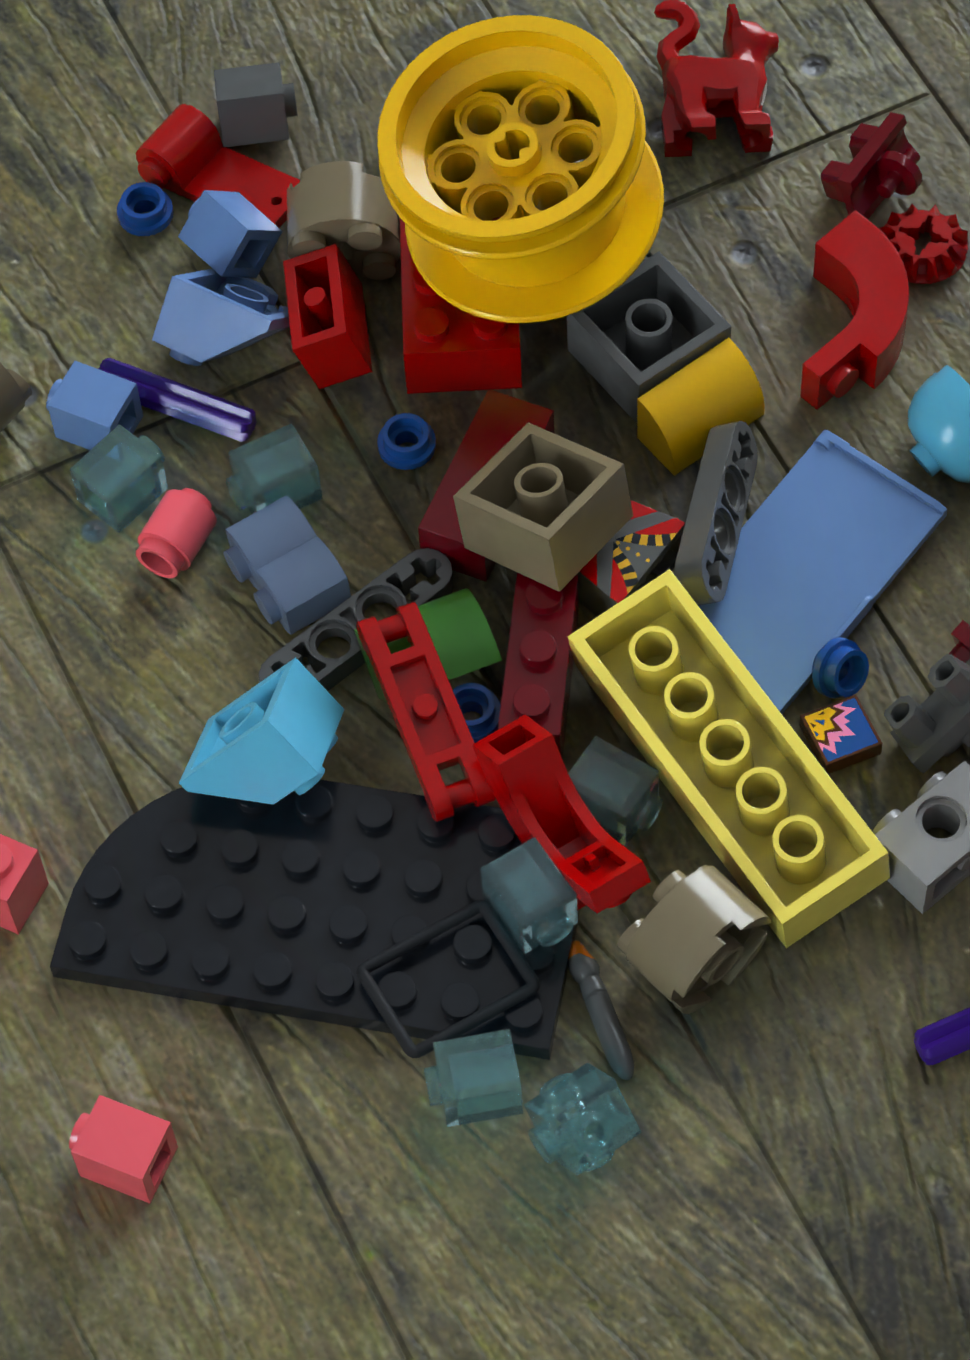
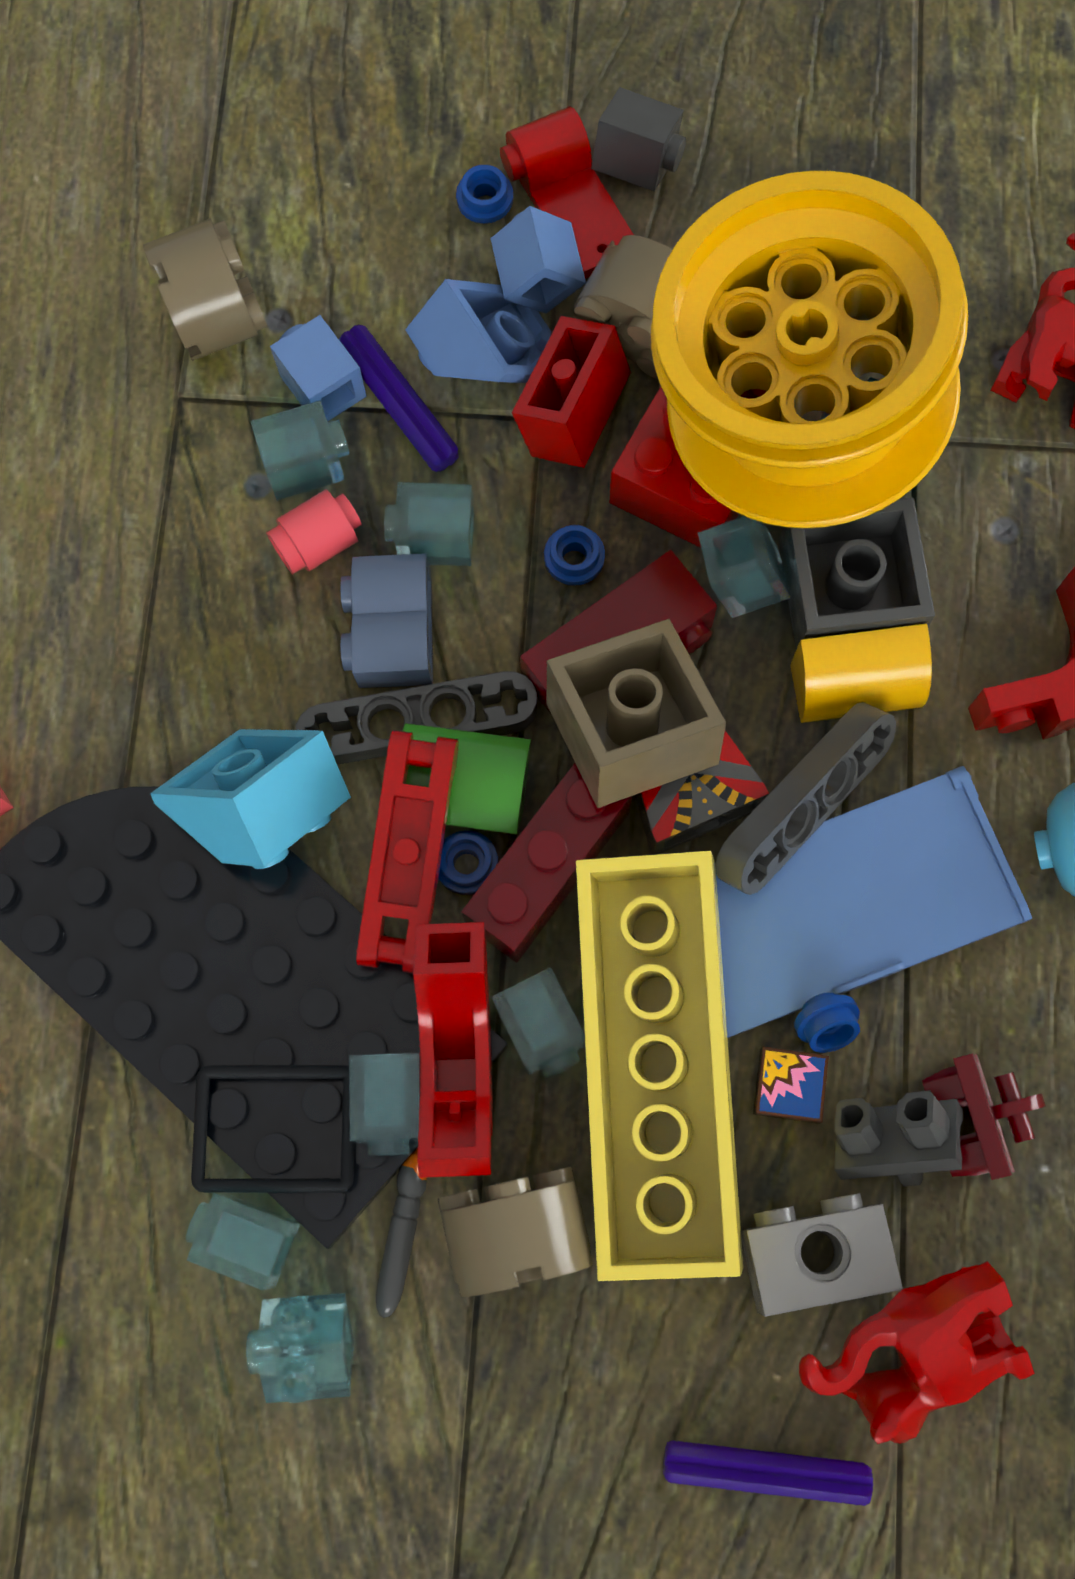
camera: 30 degrees right, 15 degrees up
none -> clear light blue brick [698,516,791,618]

